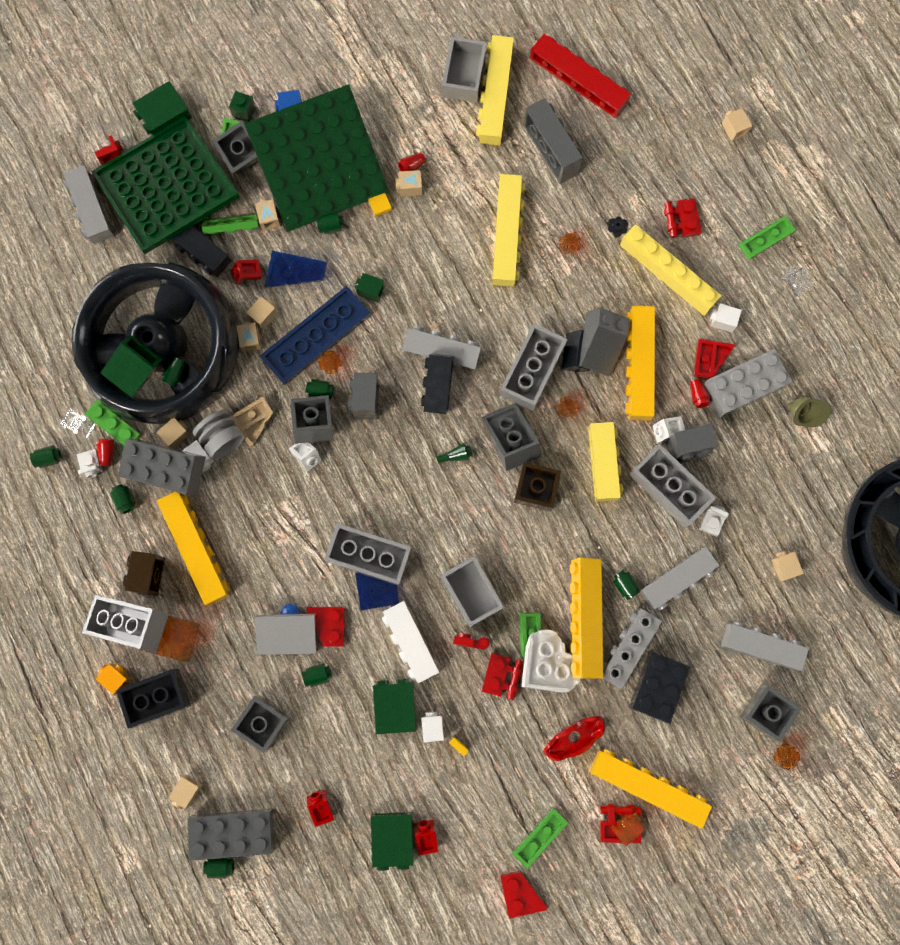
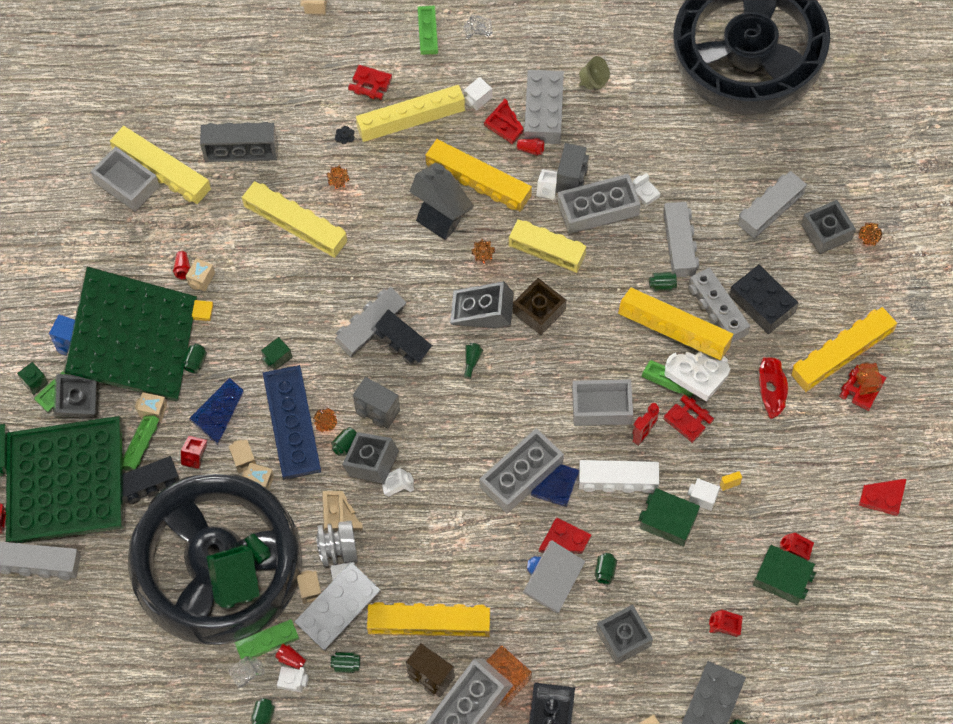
camera: 60 degrees left, 15 degrees down
light grey brick [499,323,568,411] -> none
bright green plate [512,808,568,869] -> none
red brick [530,34,631,119] -> none
tan brick [771,550,804,582] -> none

